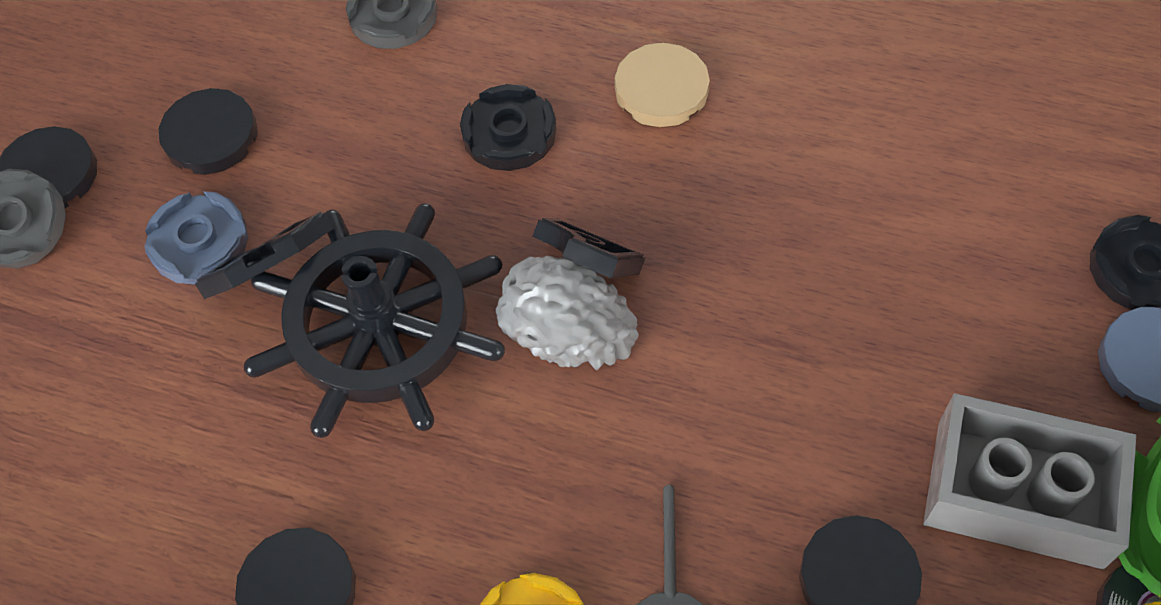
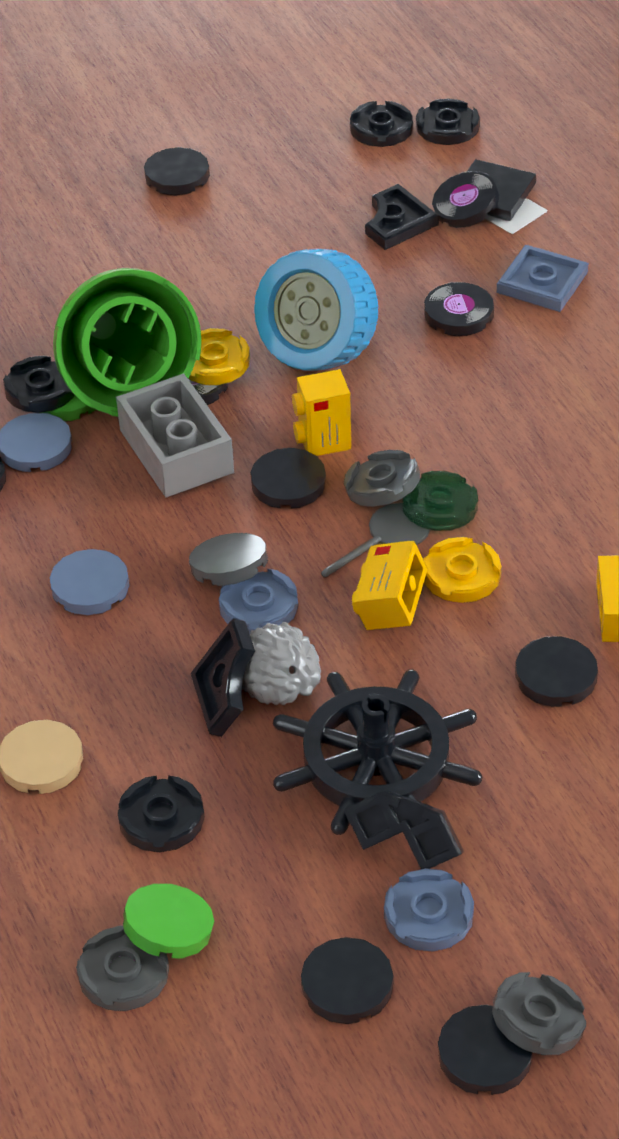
camera: 135 degrees left, 15 degrees down
none -> sand blue tile [50,549,130,615]
none -> bright green tile [123,884,214,958]
none -> dark grey tile [189,533,268,586]
none -> sand blue tile [219,568,298,634]
none -> yellow brick [352,541,428,630]

